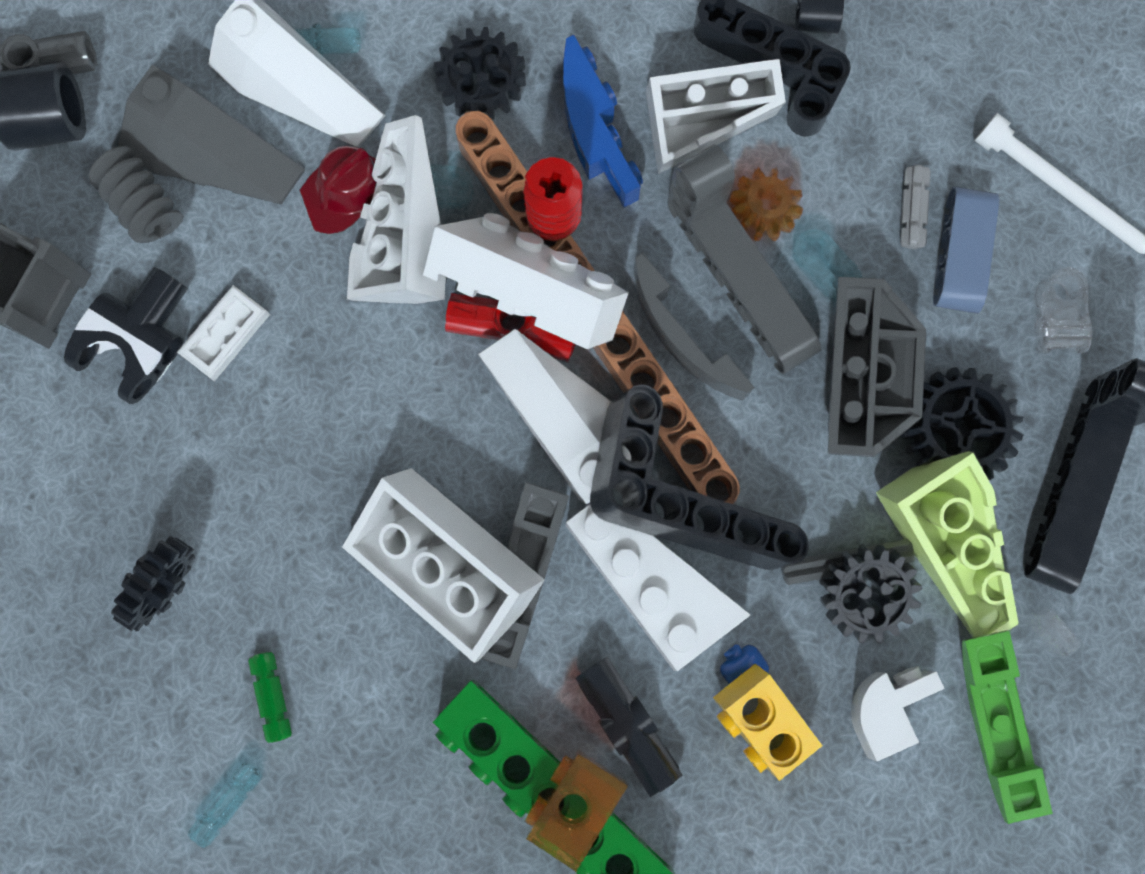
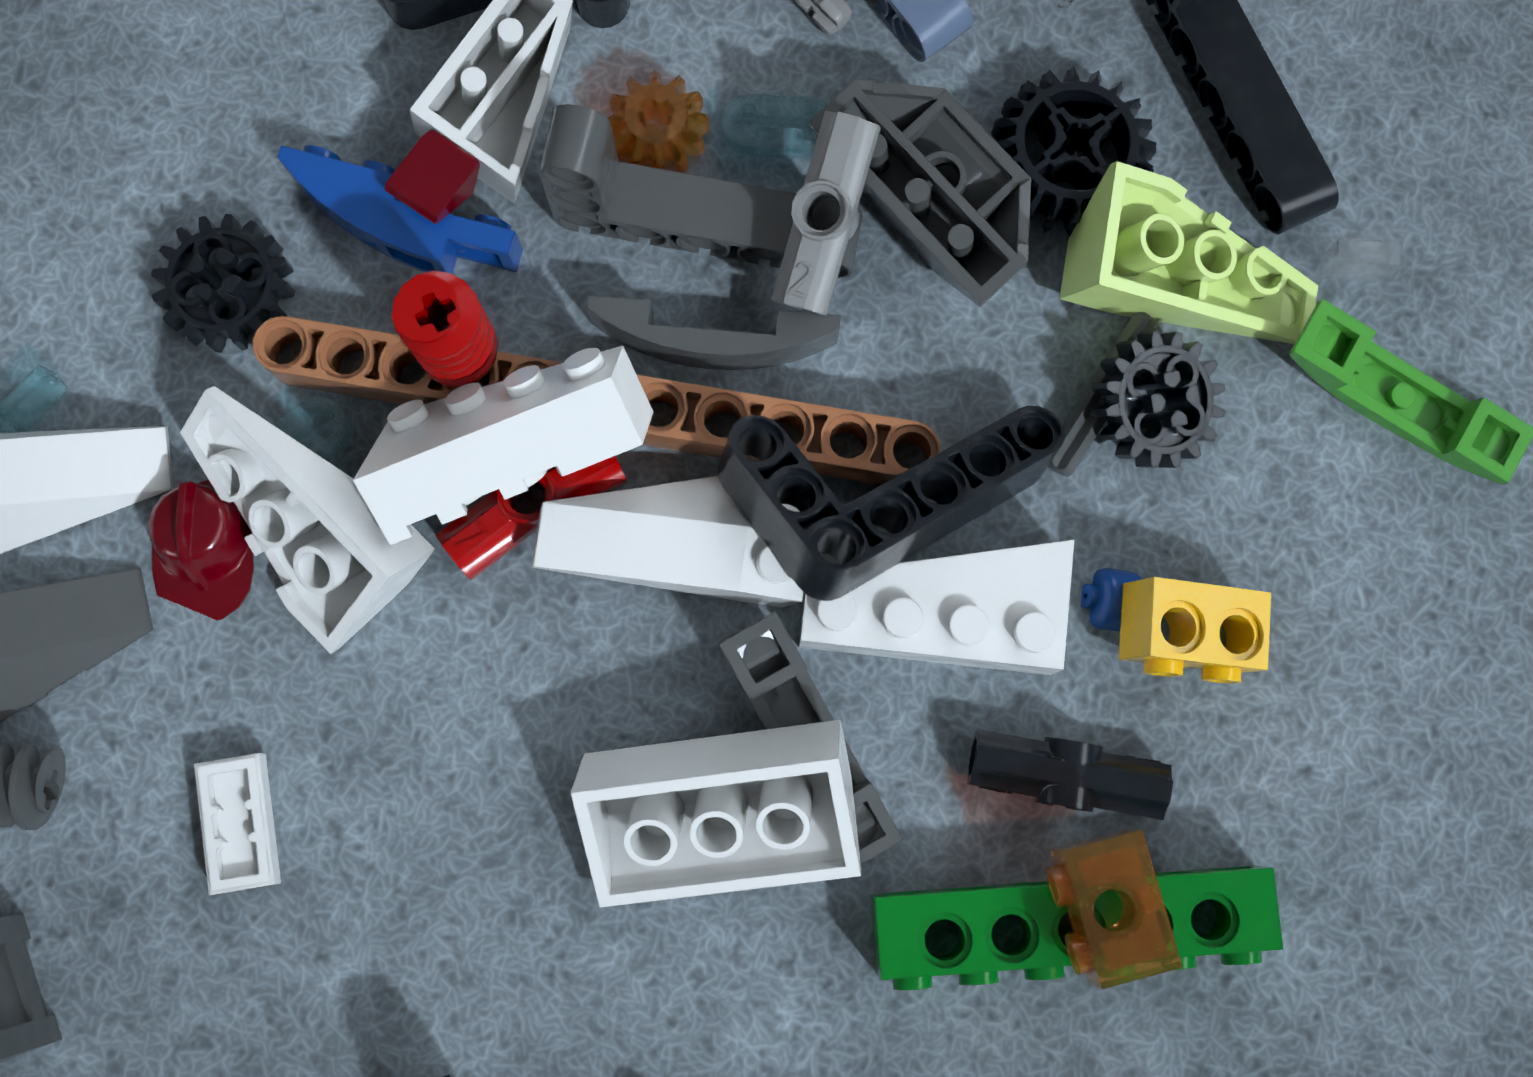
camera: 50 degrees left, 0 degrees up
black connector [64,267,188,404] -> none
white brick [851,666,945,762] -> none
none -> dark red slope [384,129,480,225]
none -> light grey piece [771,111,881,316]

